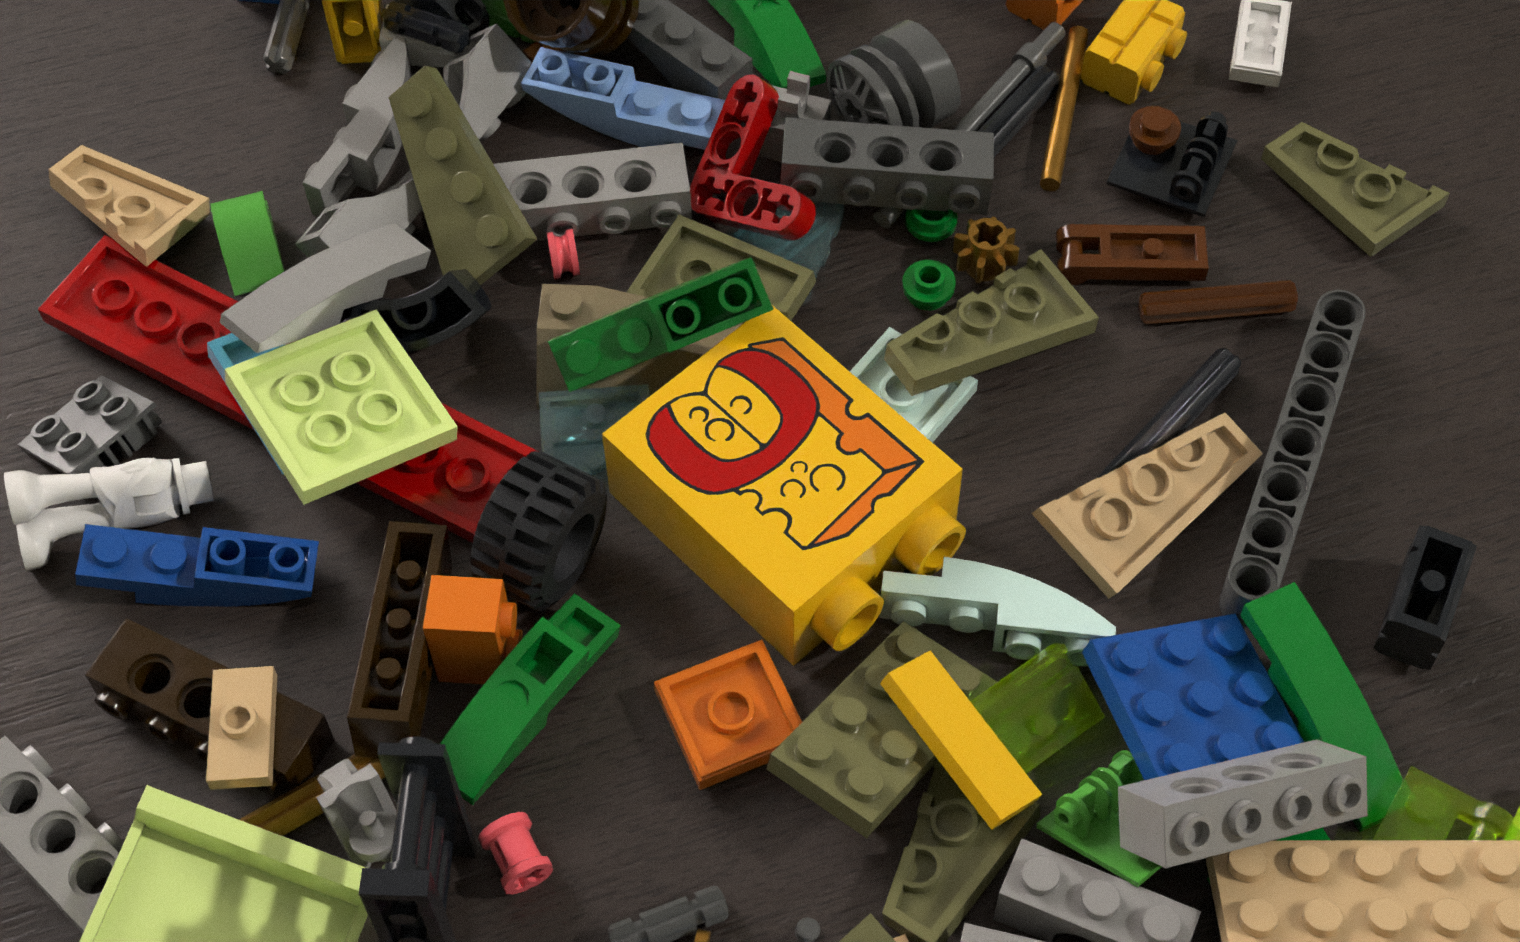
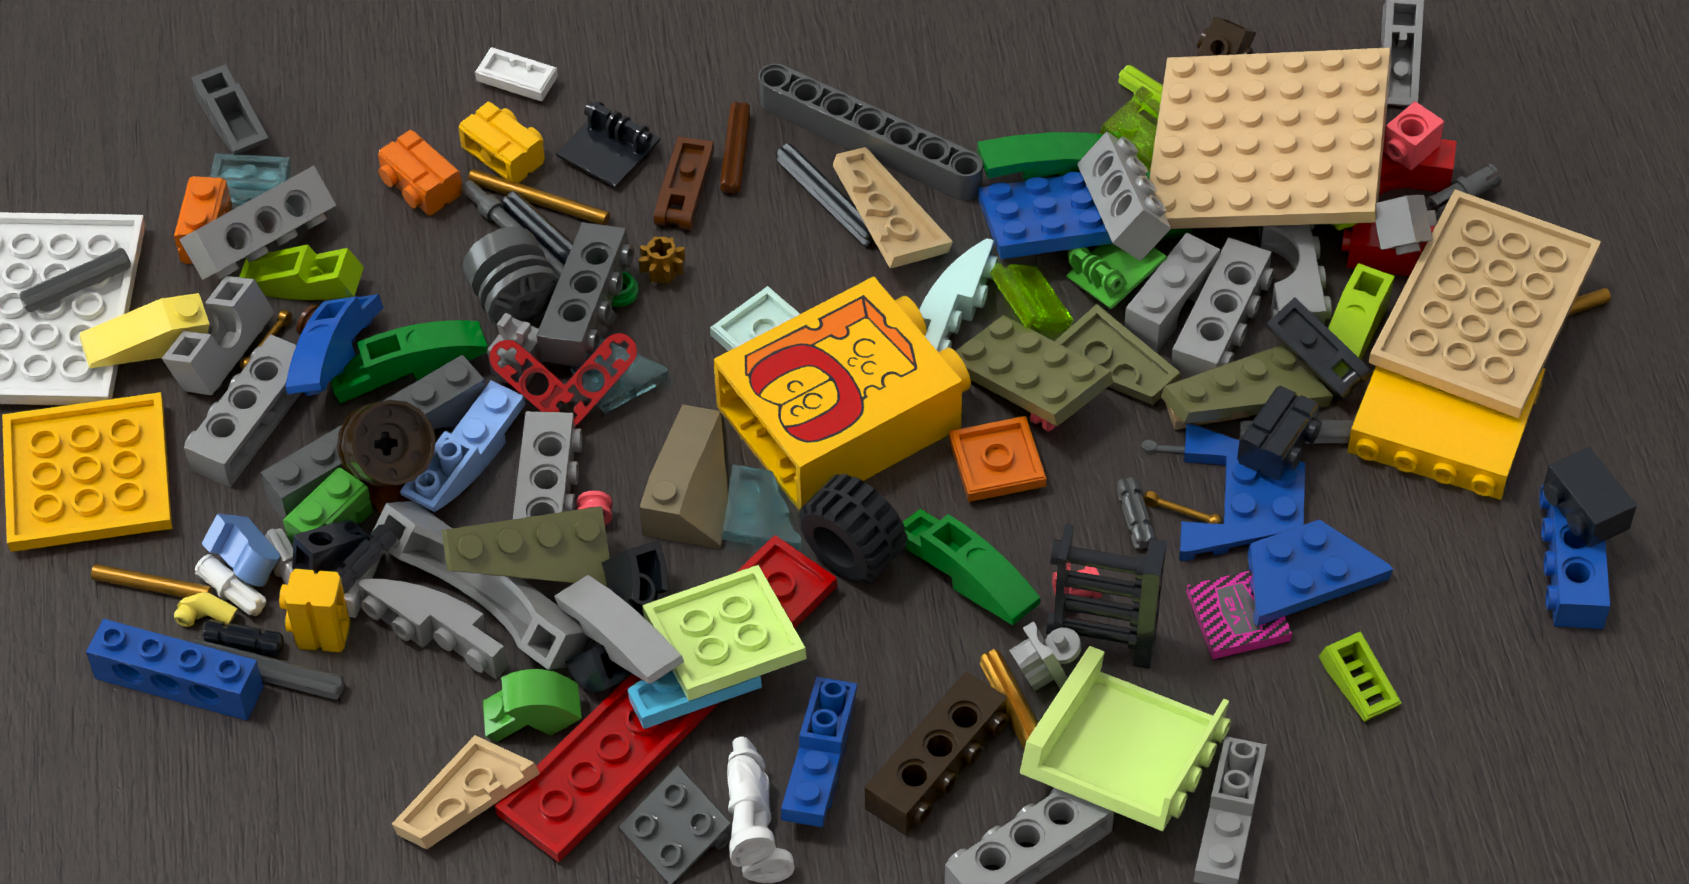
camera: 80 degrees left, 5 degrees down
tan plate [206,666,277,790] -> none
dark brown brick [347,521,452,758] -> none
orange brick [423,575,523,684] -> none
green slope [547,257,774,392] -> none
olive wing [627,215,816,321] -> none
yellow tile [880,650,1042,830] -> none
olive wing [884,249,1099,396] -> none
green plate [902,260,956,311] -> none
reddish brown plate [1129,106,1181,155] -> none
olive wing [1261,122,1450,257] -> none
black brick [1373,525,1477,670] -> none

